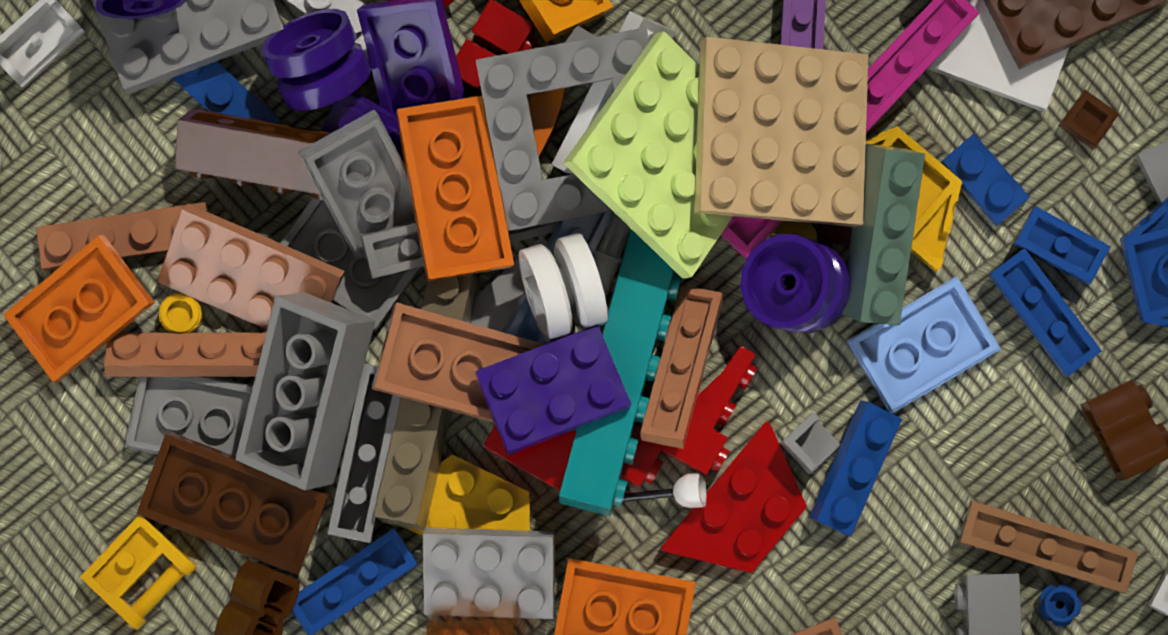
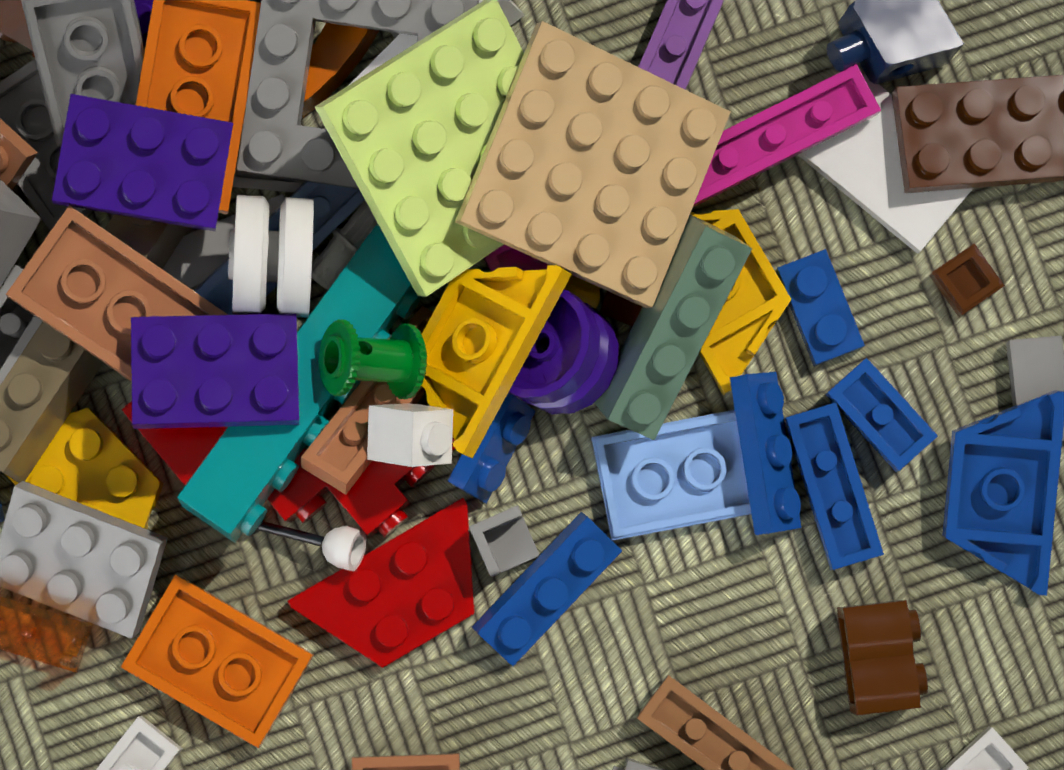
camera: 25 degrees right, 0 degrees up
none -> dark purple plate [52,94,233,231]
none -> green hose [319,319,427,399]
none -> white brick [367,403,453,467]
none -> yellow wing [421,265,572,459]
none -> blue plate [448,393,536,504]
none -> blue plate [730,372,802,535]

